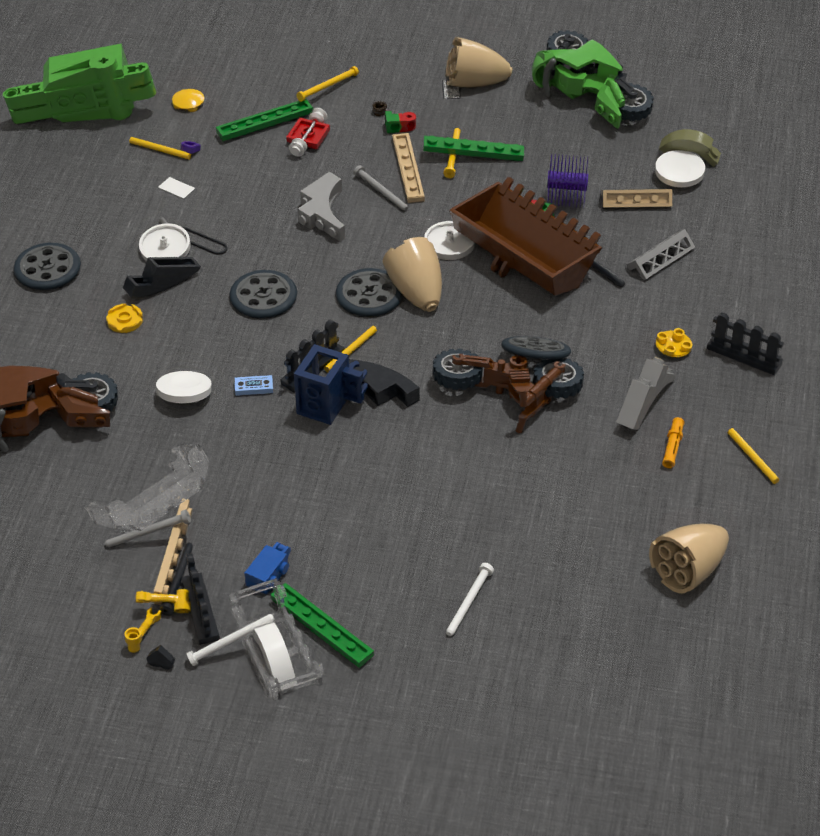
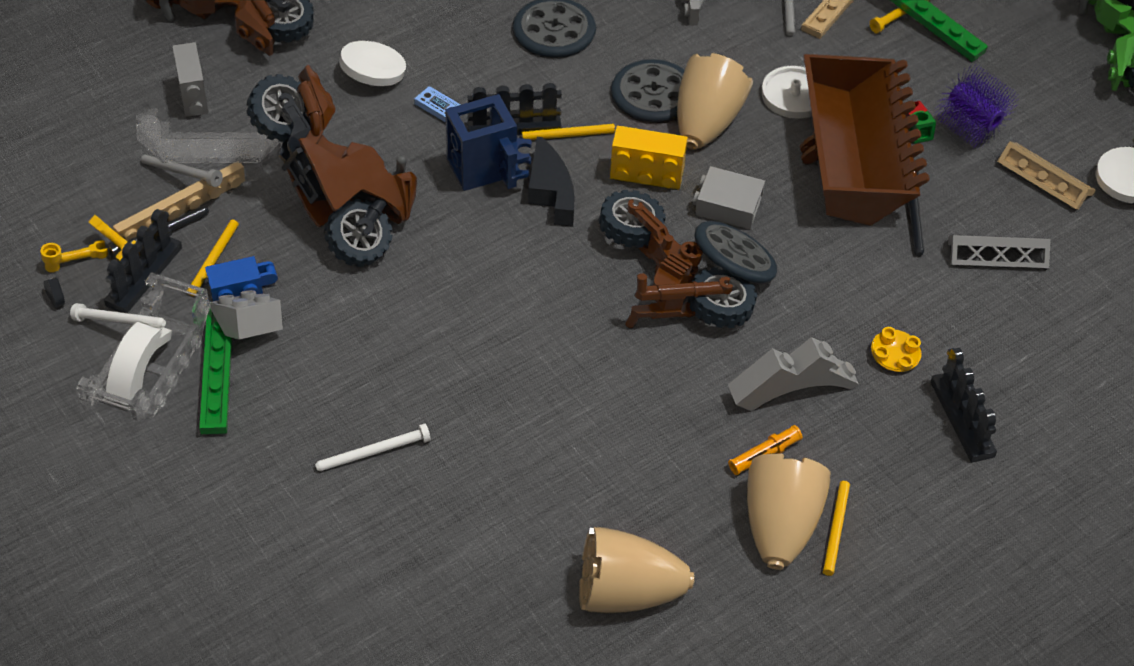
camera: 40 degrees right, 5 degrees up
none -> light grey brick [172,42,209,117]
none -> yellow bar [187,220,239,296]
none -> light grey slope [209,290,283,339]
none -> piece [246,65,417,267]
none -> yellow brick [610,126,688,190]
none -> light grey brick [693,166,765,230]
none -> tan cylinder [747,454,831,570]

